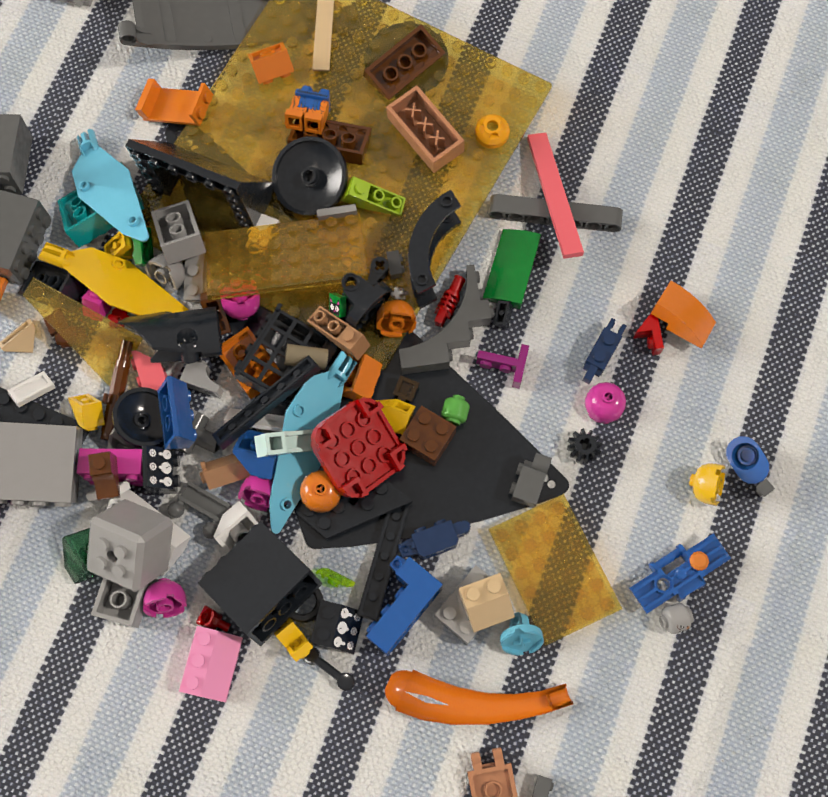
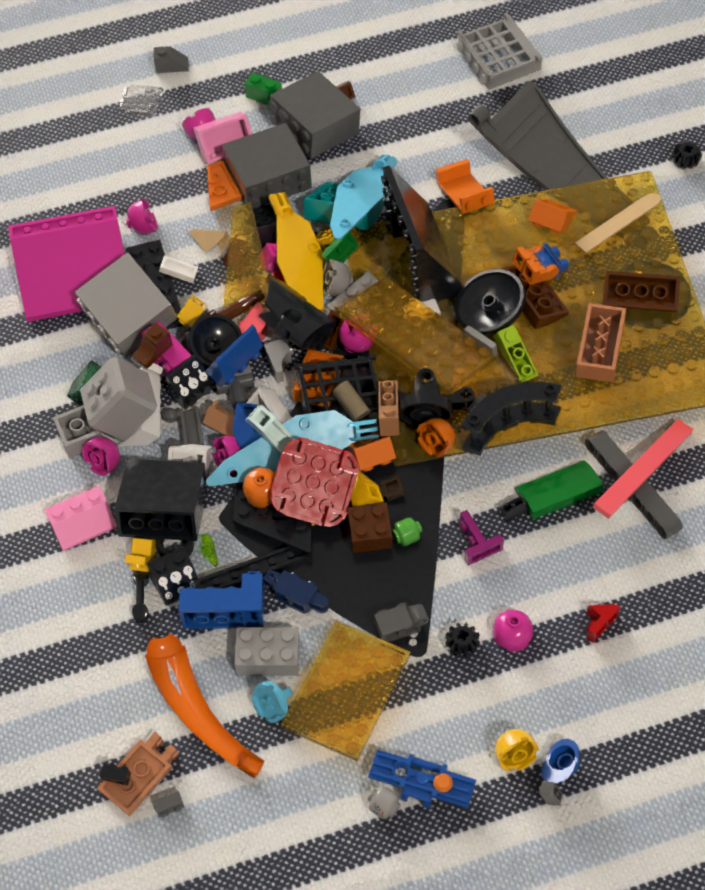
camera: 50 degrees right, 15 degrees down
light grey brick [151,200,206,265] -> none
red piece [196,605,231,632] -> none
black tile [212,355,321,450] -> none
green tile [329,292,346,318] -> none
light grey axle [391,287,409,300] -> none
dark grey arch [399,264,494,375] -> none
red hinge [434,275,466,328] -> none
tan slope [458,573,515,633] -> none
light orange piece [475,114,510,149] -> none
dark blue hinge [582,318,627,384] -> none
orange slope [651,281,716,349] -> none

